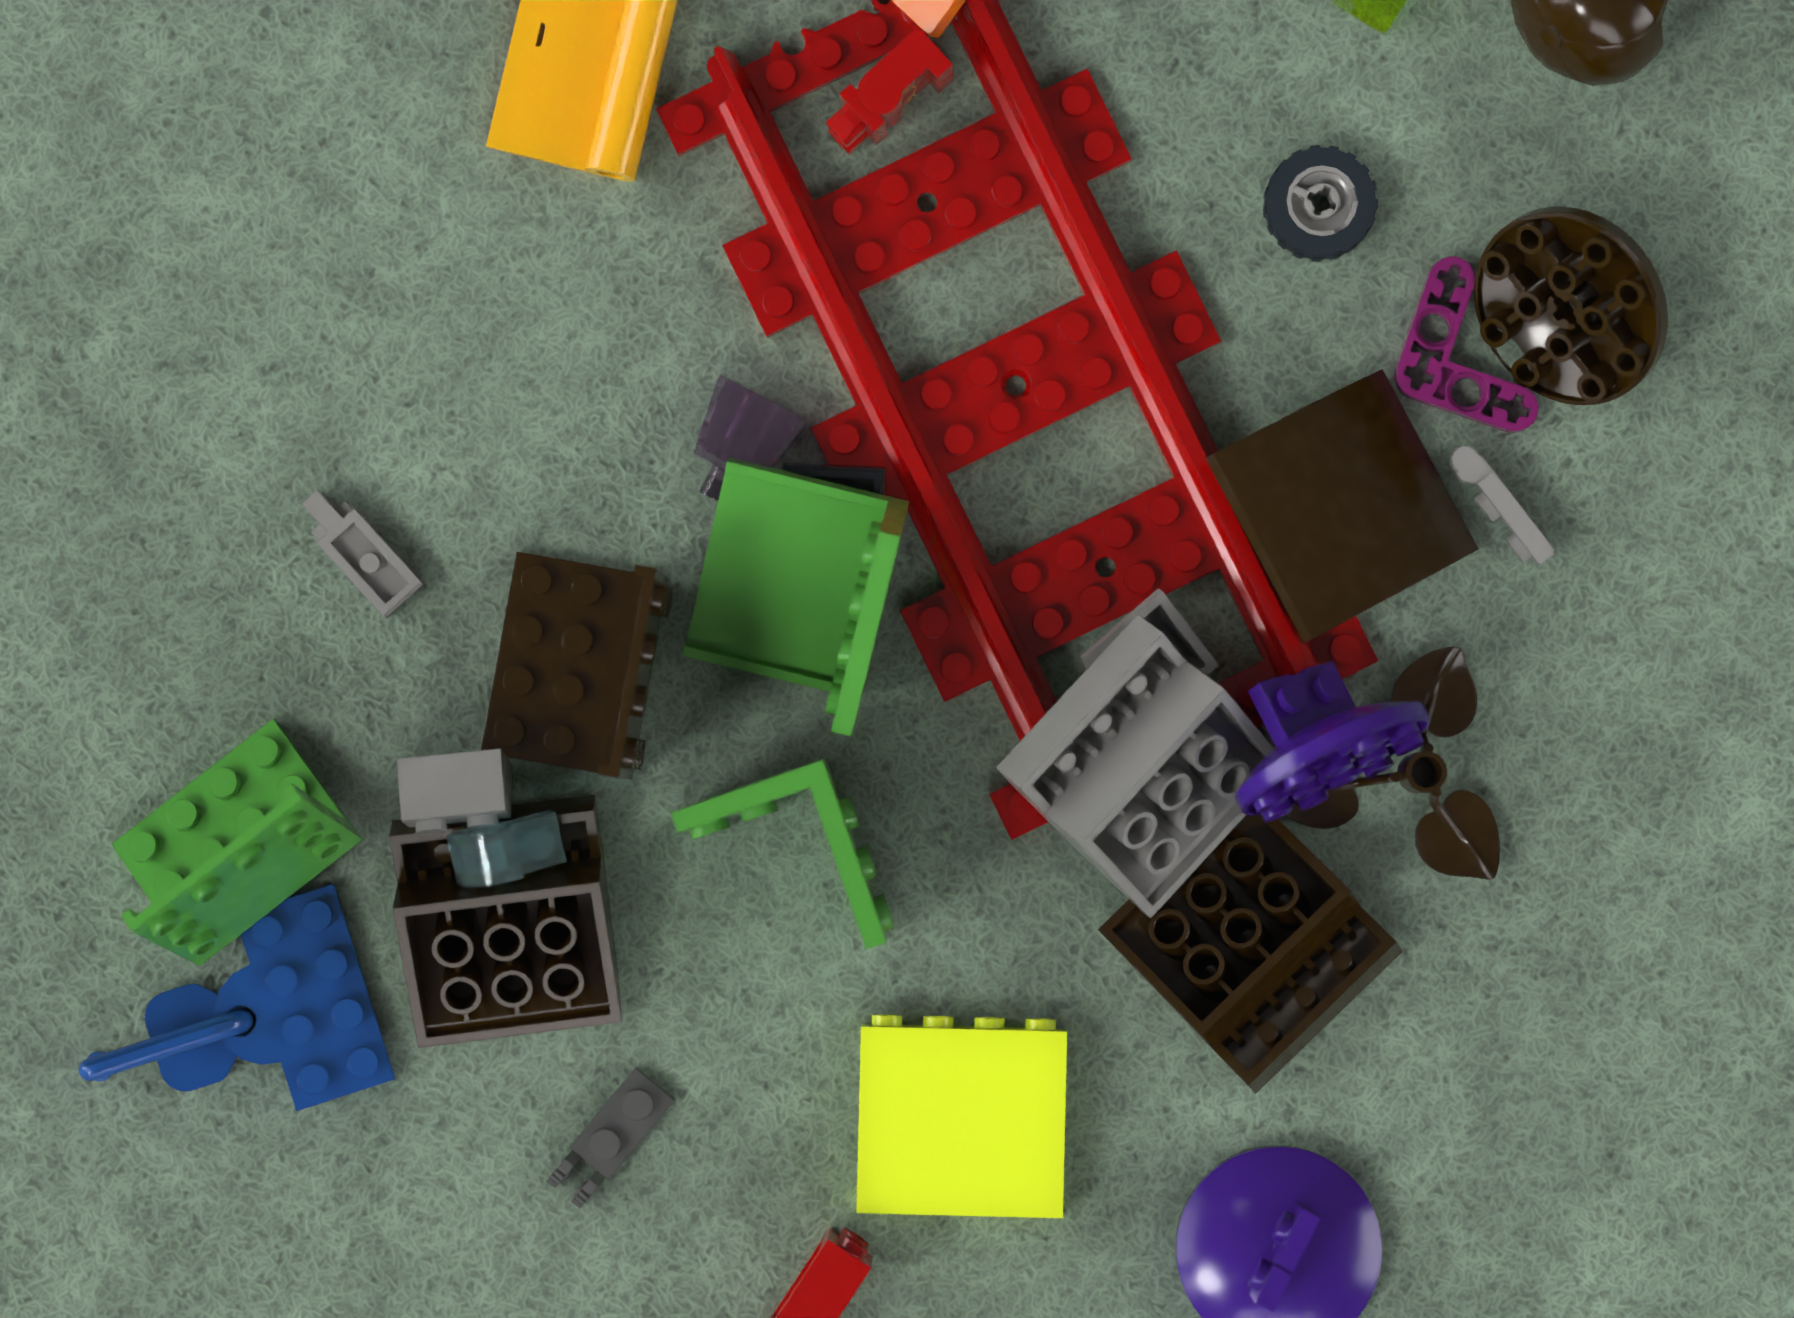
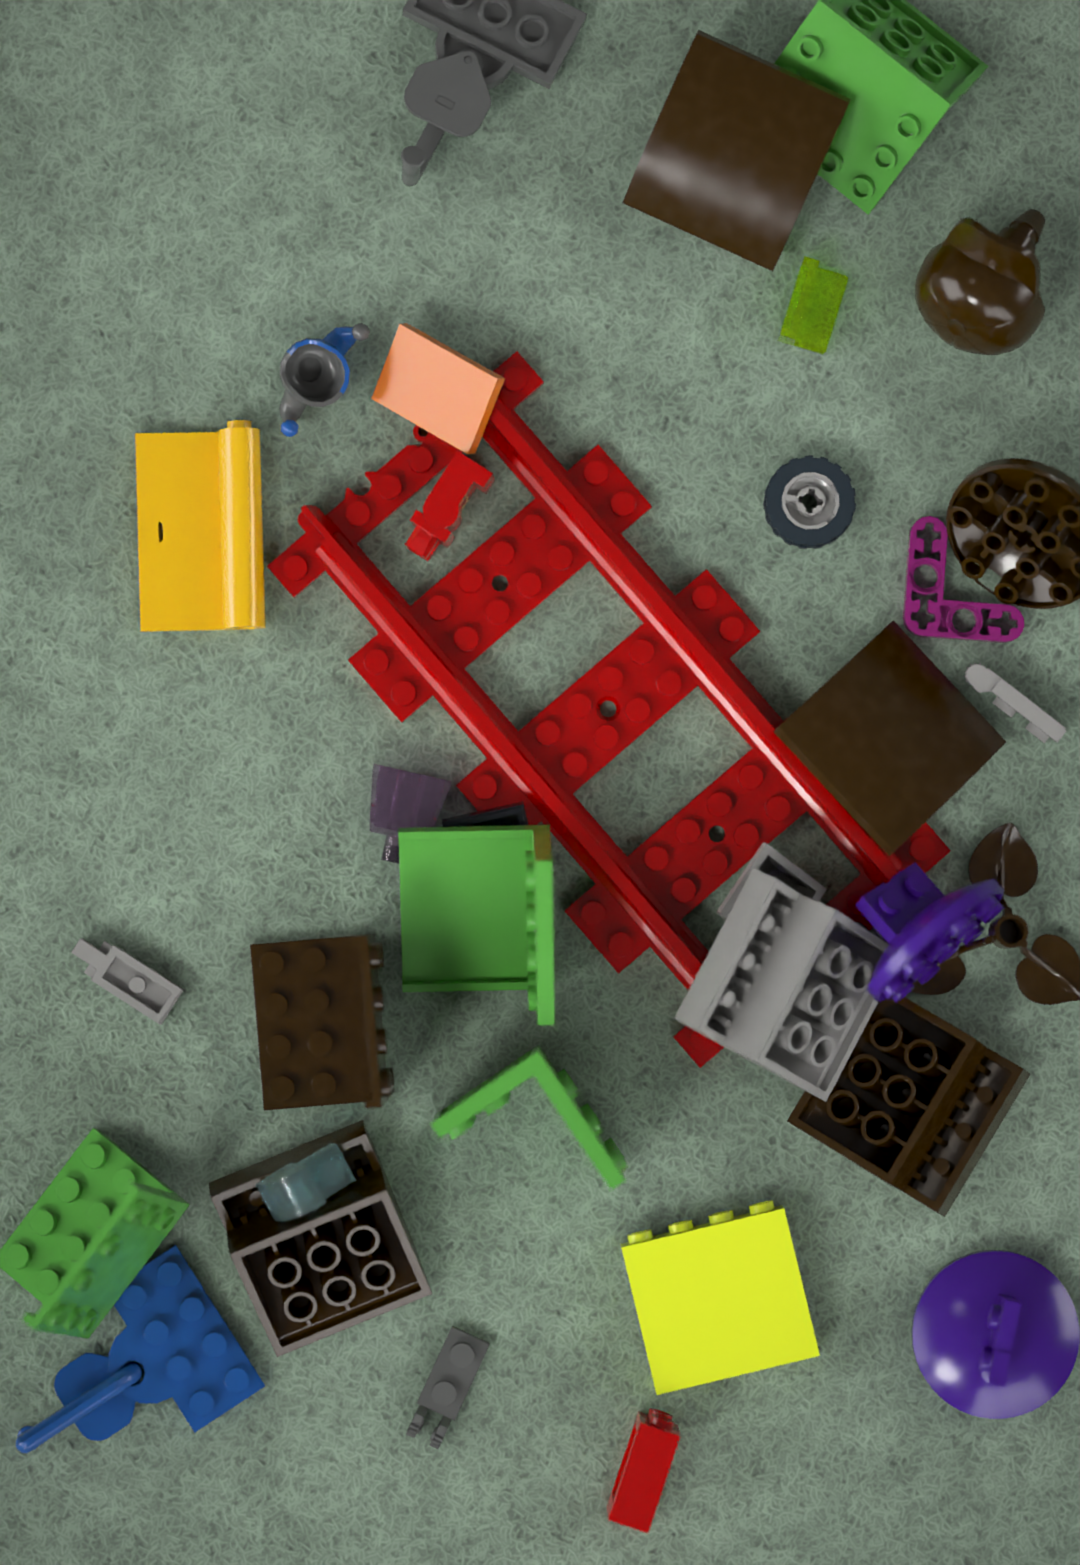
camera: 15 degrees left, 0 degrees up
light grey slope [397,749,513,834] -> none

